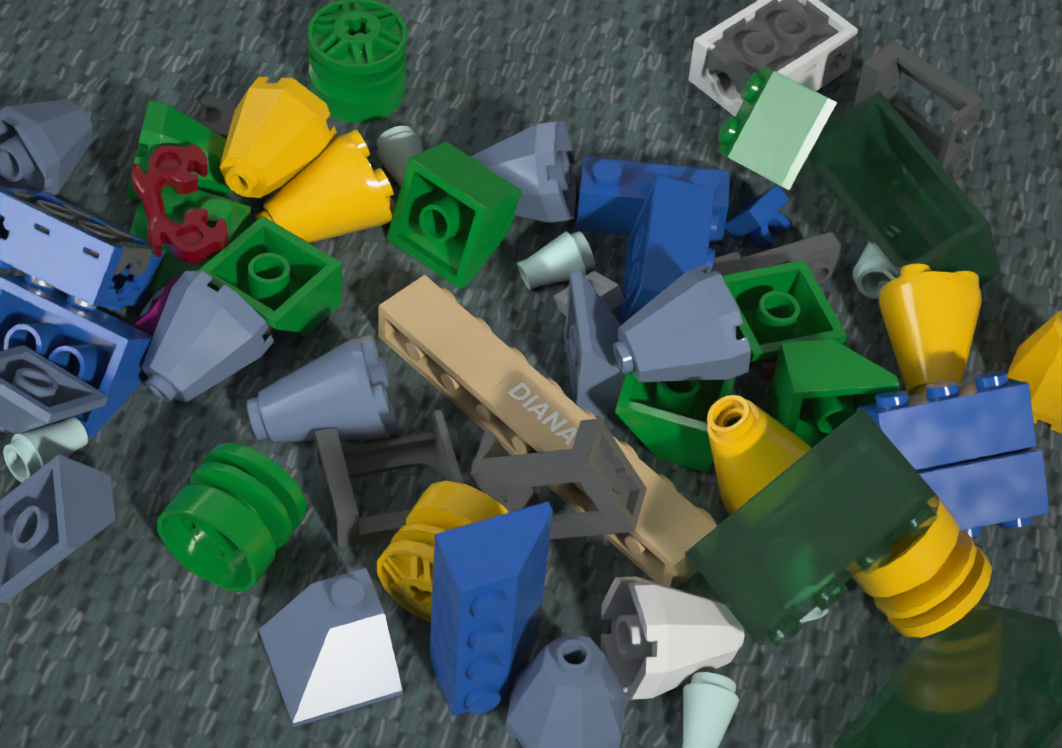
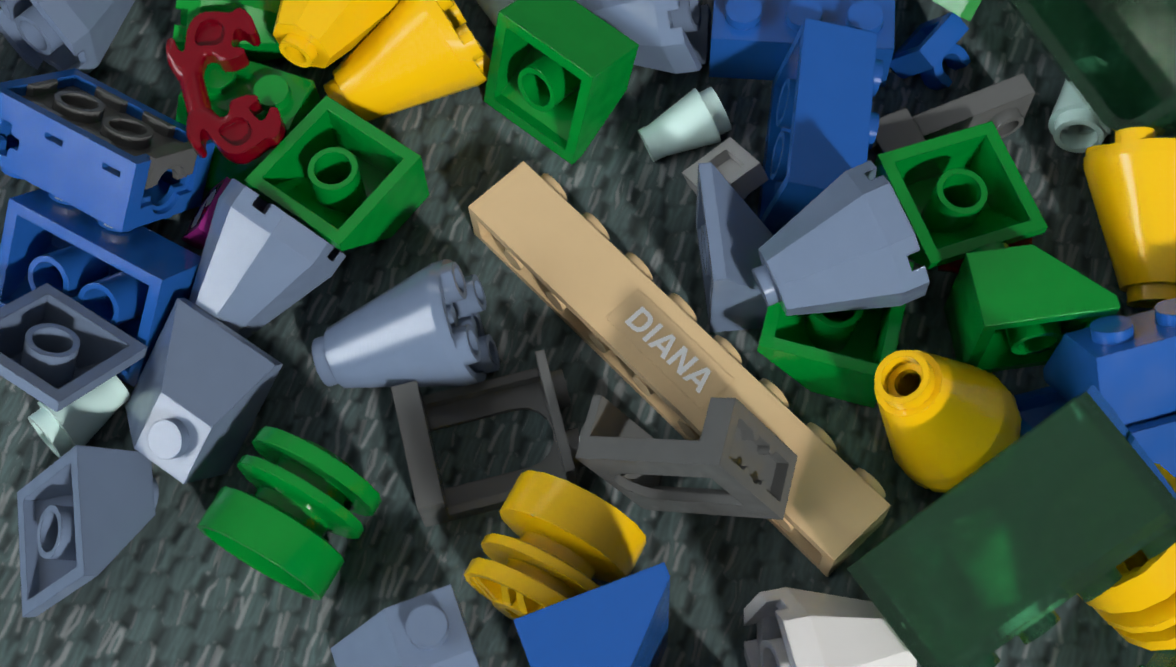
camera: 10 degrees right, 15 degrees up
none -> sand blue slope [125,298,283,484]

